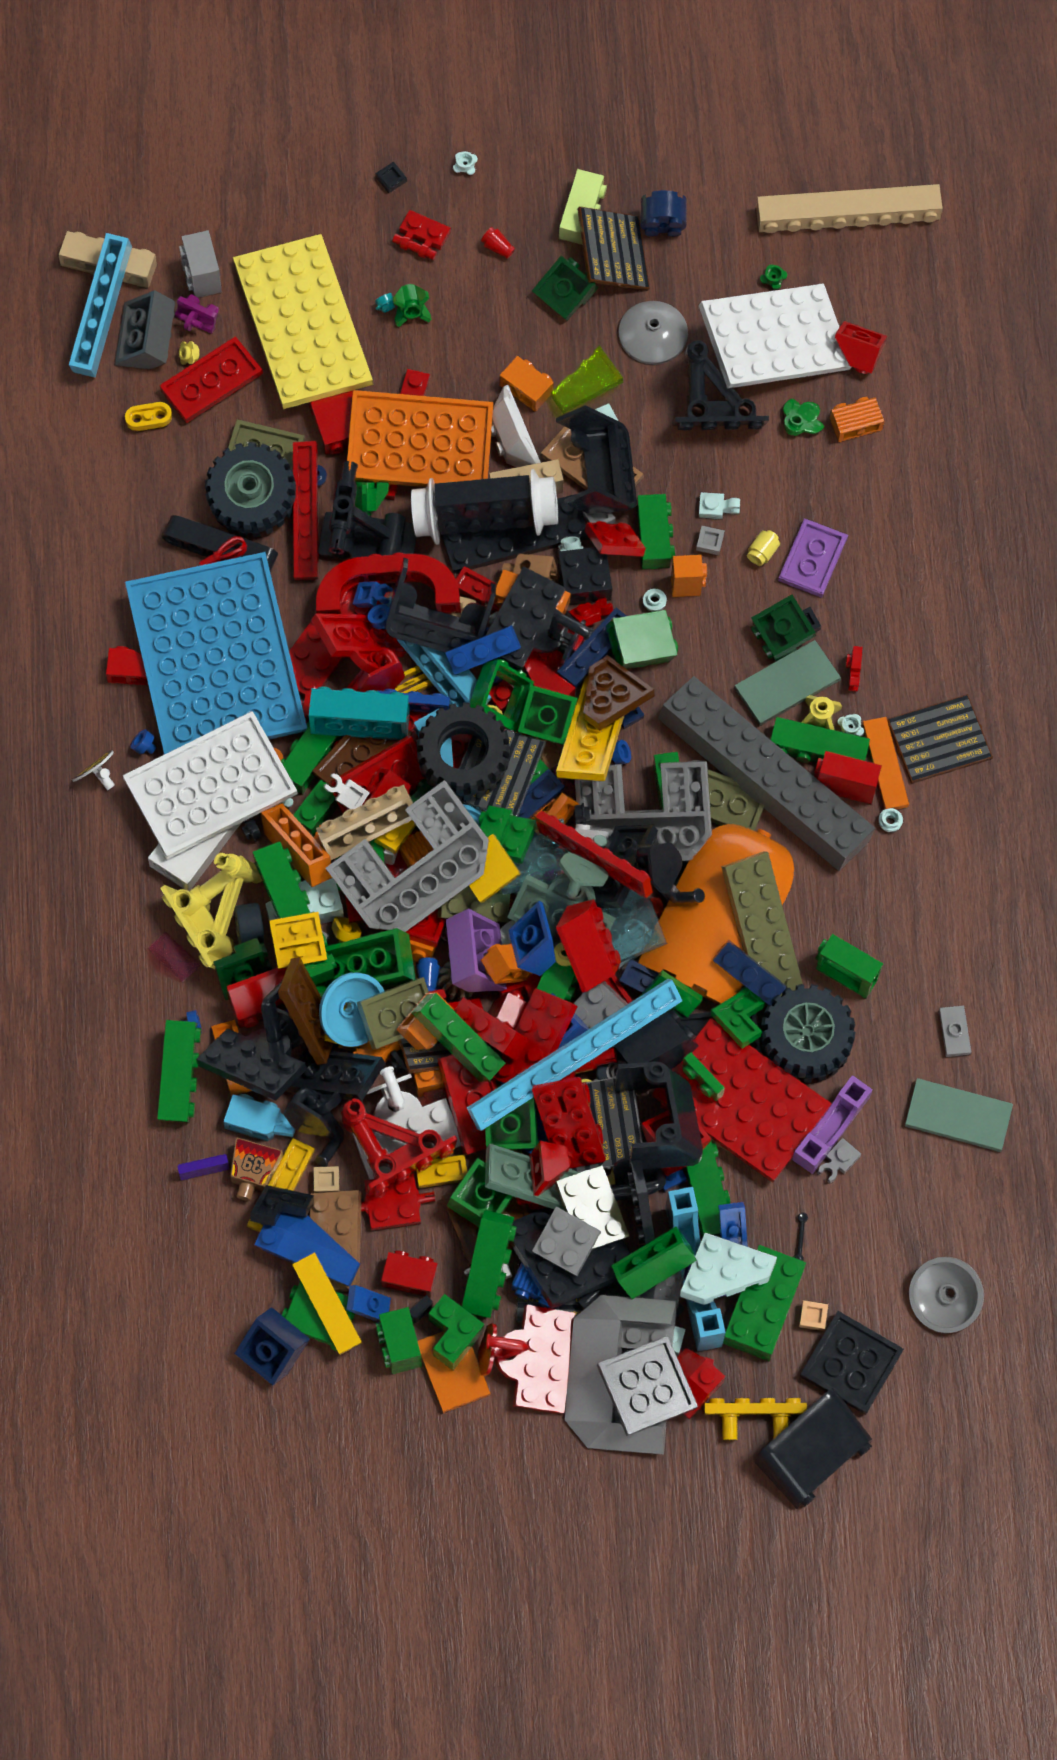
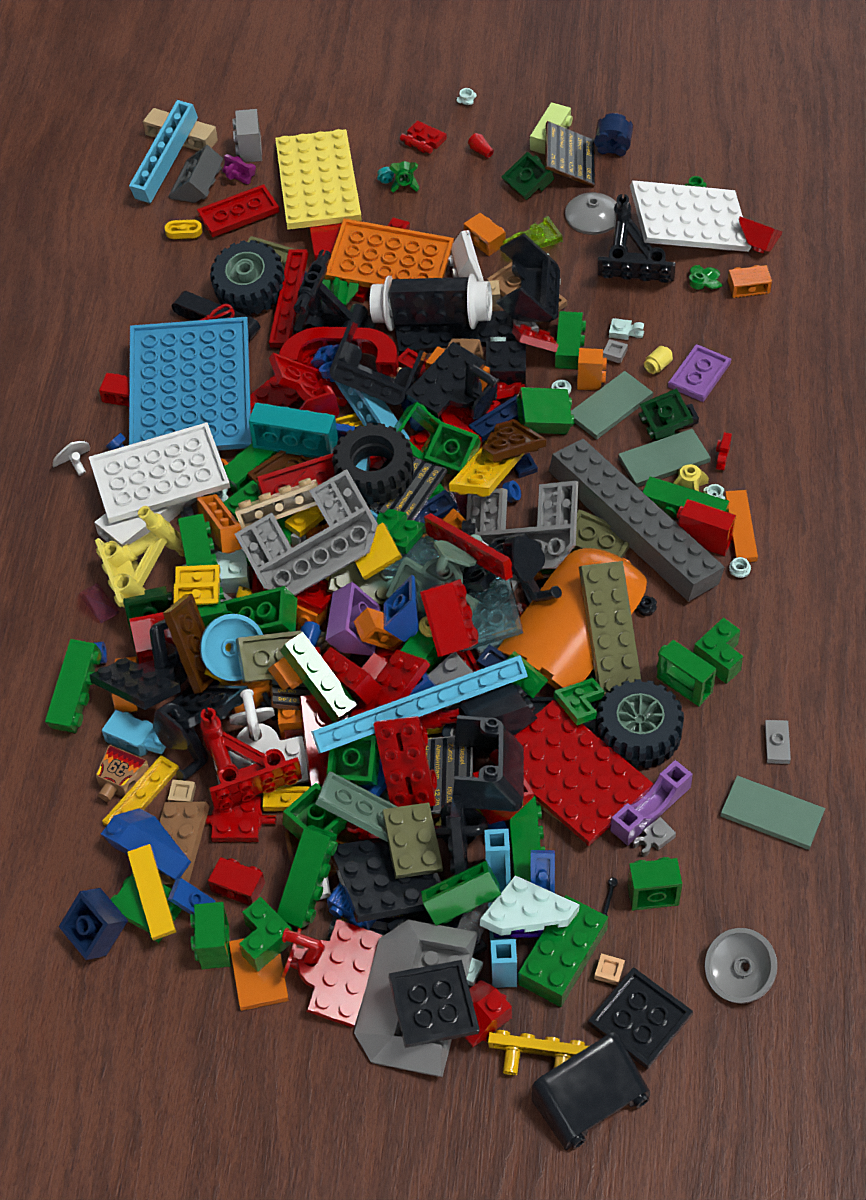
camera: 15 degrees right, 15 degrees down
dark purple tile [177,1154,230,1181] -> none
light yellow plate [179,341,199,365] -> none
black wheel [234,903,264,944] -> none
black plate [250,1185,314,1226] -> none
white plate [323,774,370,809] -> none
black tile [375,162,407,193] -> none
black tile [410,1295,433,1324] -> none
blue plate [445,625,521,675] -> none
red slope [529,1141,571,1196] -> none
light grey plate [532,1207,602,1276] -> none
green plate [682,1052,725,1101] -> none
dark blue plate [713,940,786,1005] -> none
tan brick [756,184,943,233] -> none
piece [887,694,993,784] -> none
none -> sand green tile [571,371,653,440]
none -> green brick [627,857,682,911]
none -> black plate [637,596,657,616]
none -> green brick [693,617,743,684]

